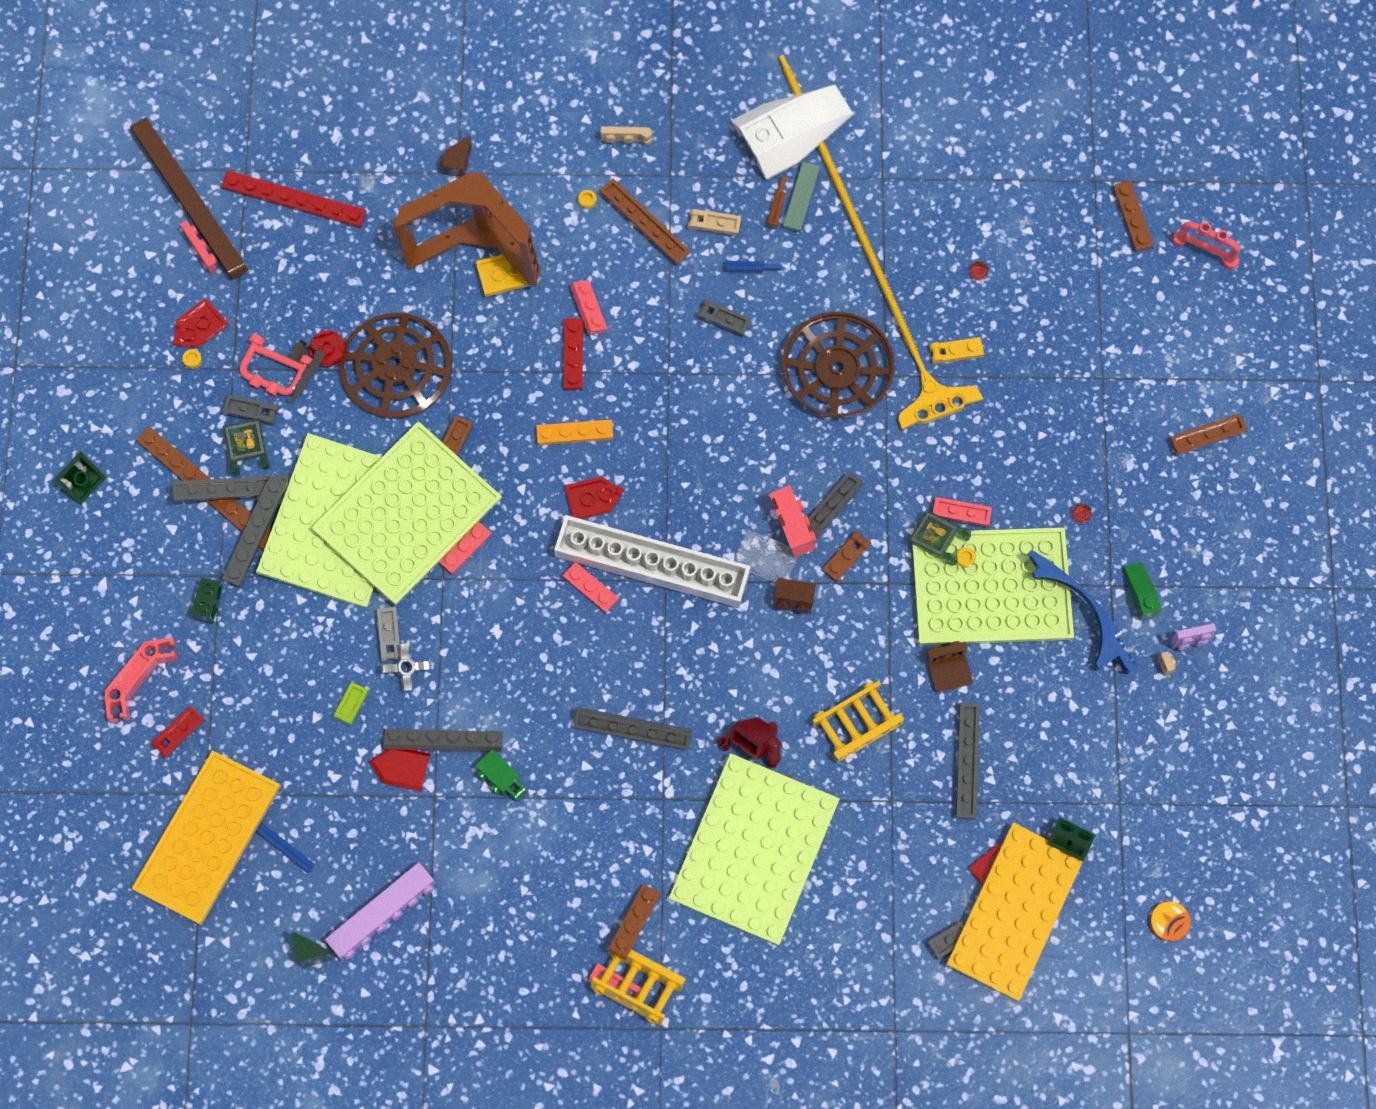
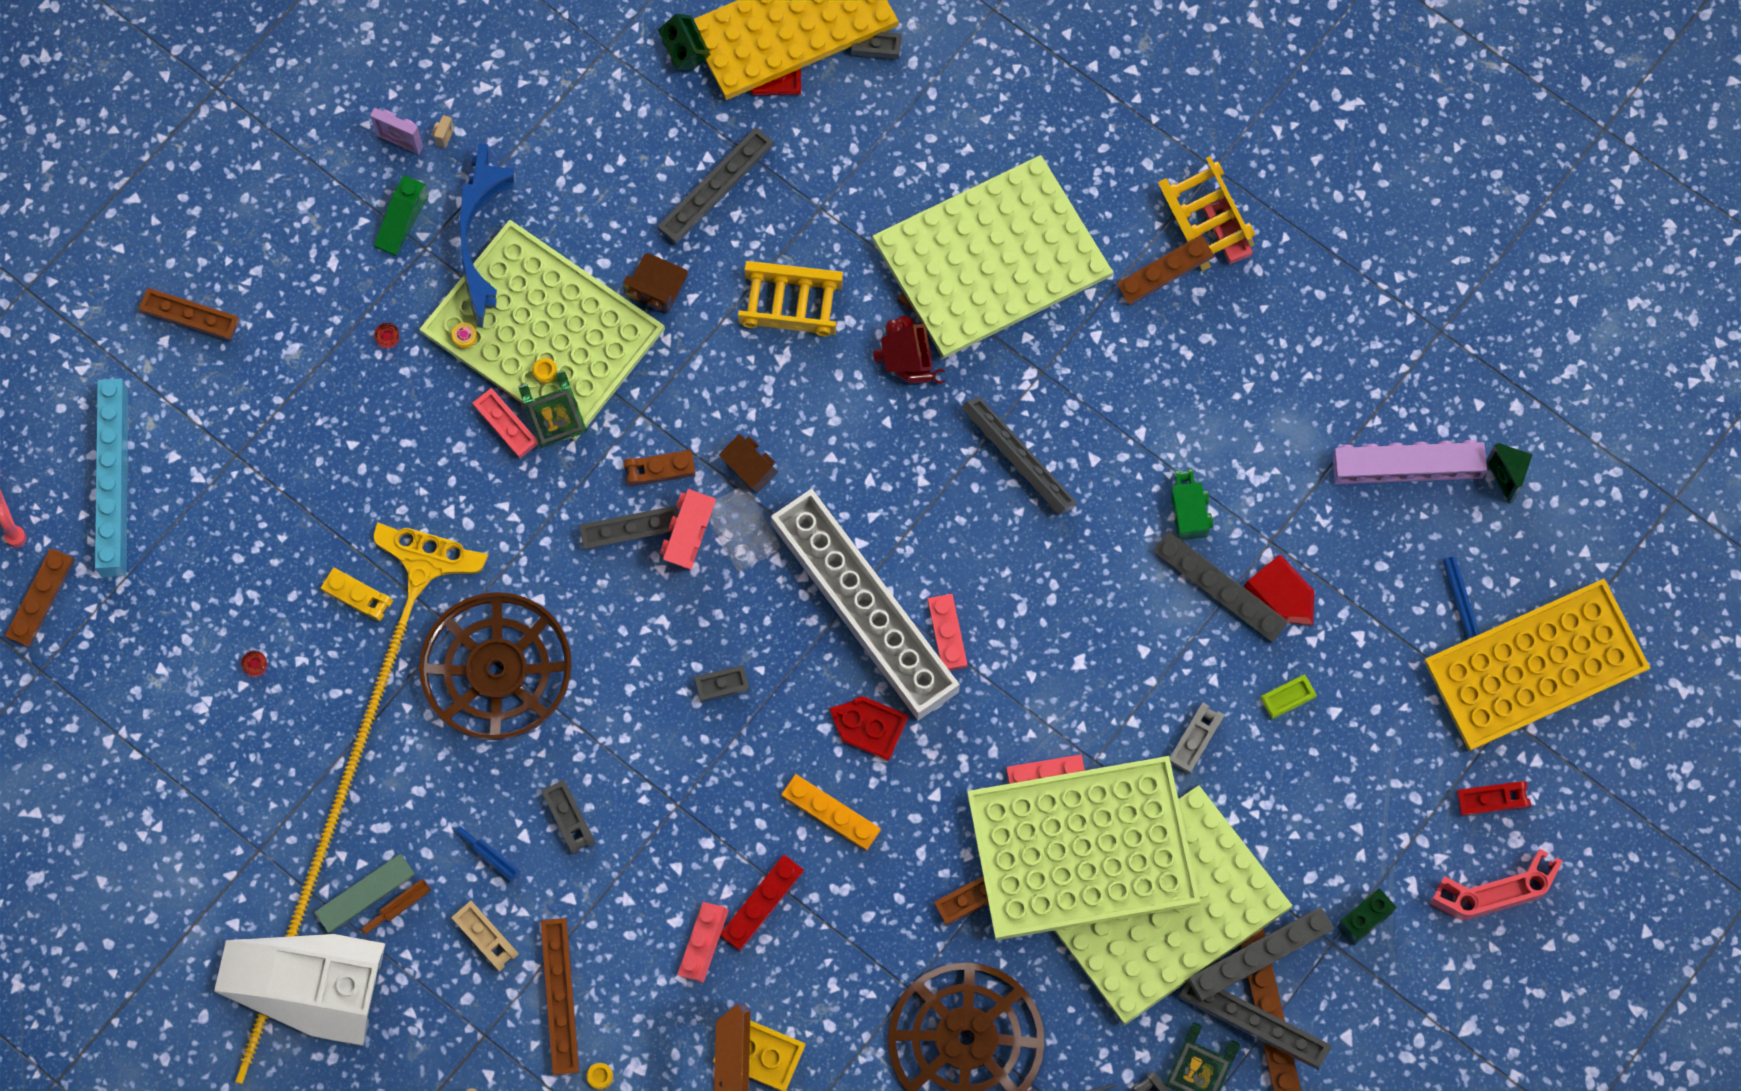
camera: 140 degrees left, 0 degrees up
light grey pin [380,643,430,691] -> none
none -> medium azure brick [95,379,129,577]
none -> tile [452,323,477,349]
none -> dark grey plate [694,665,750,703]

